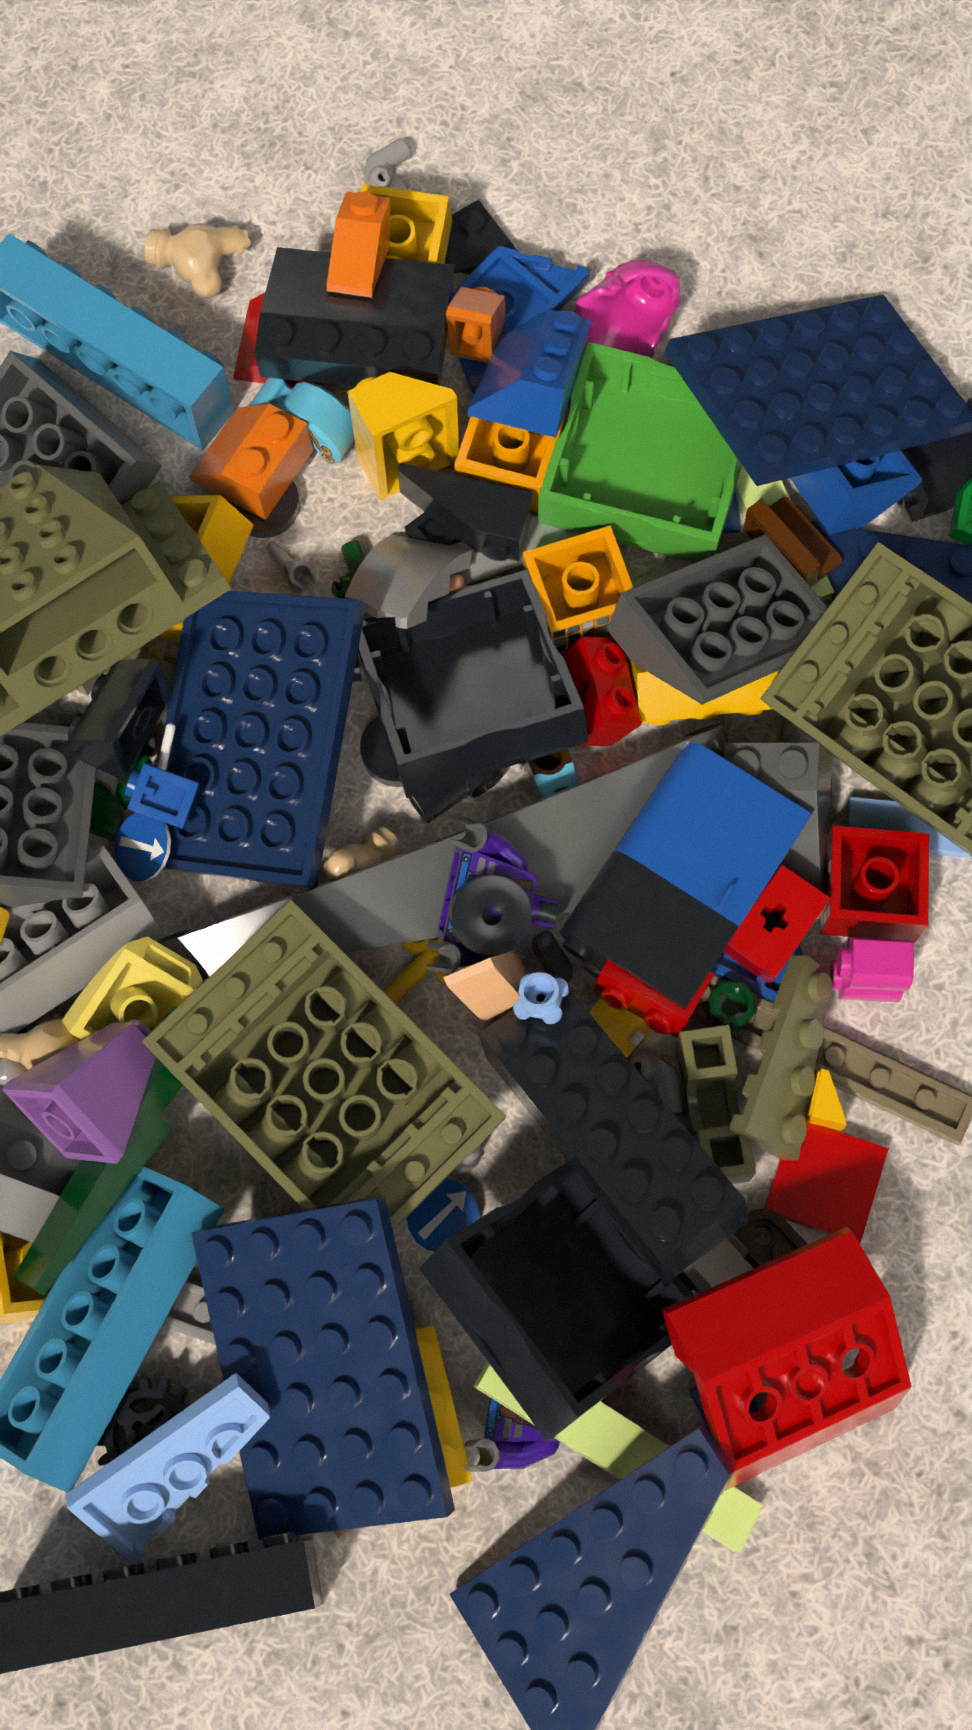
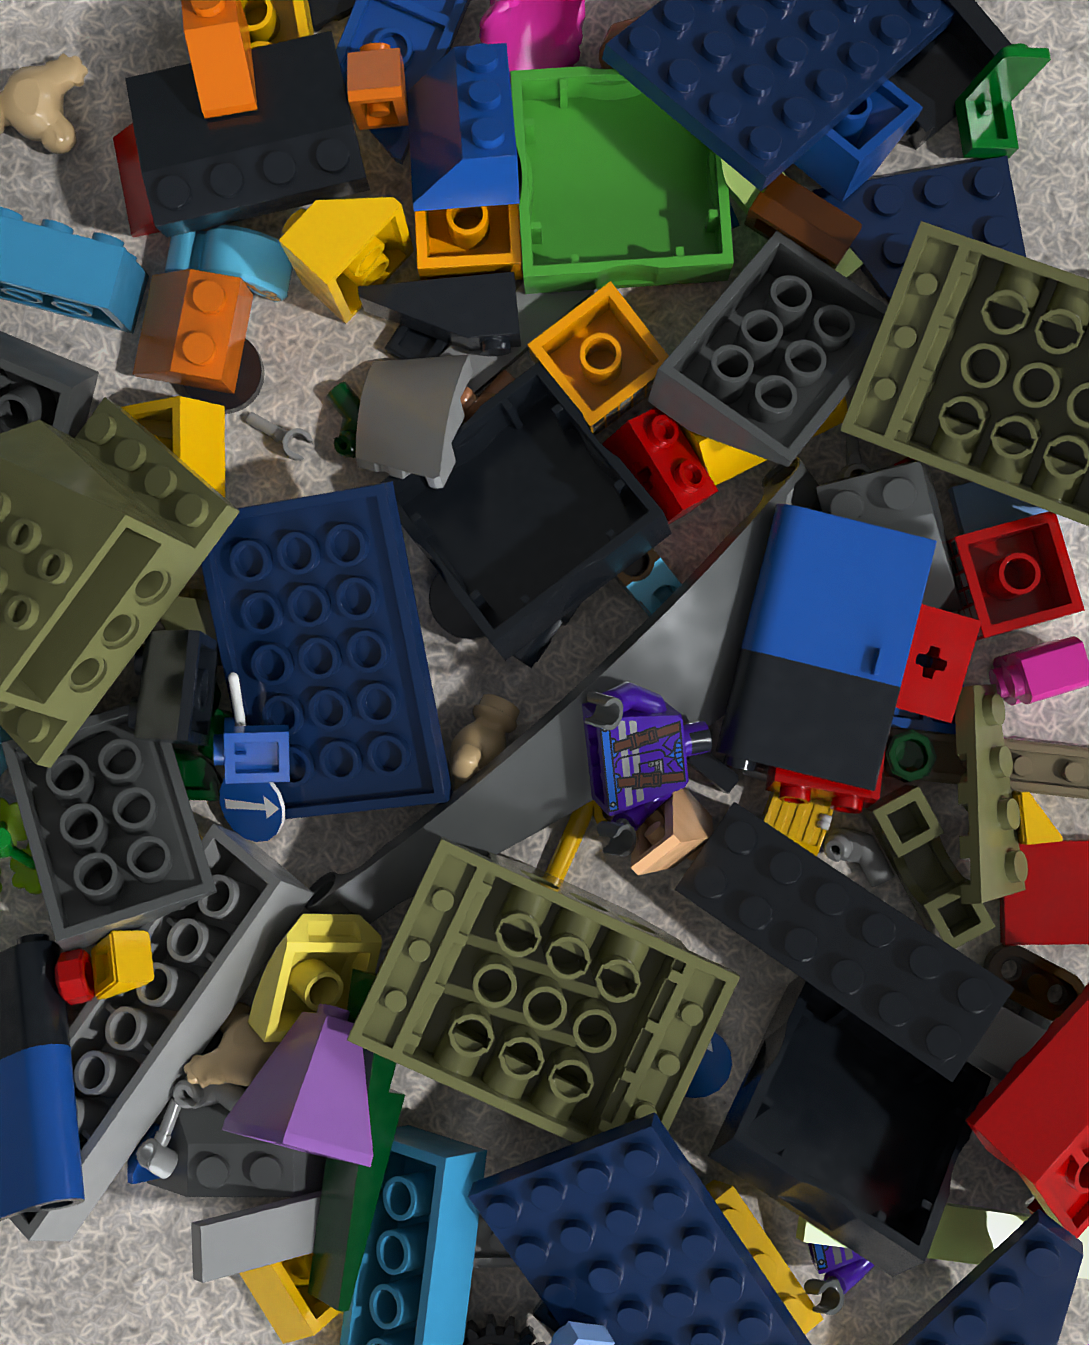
camera: 20 degrees left, 15 degrees up
black piece [449,873,532,956] -> none
light blue plate [513,972,569,1024] -> none

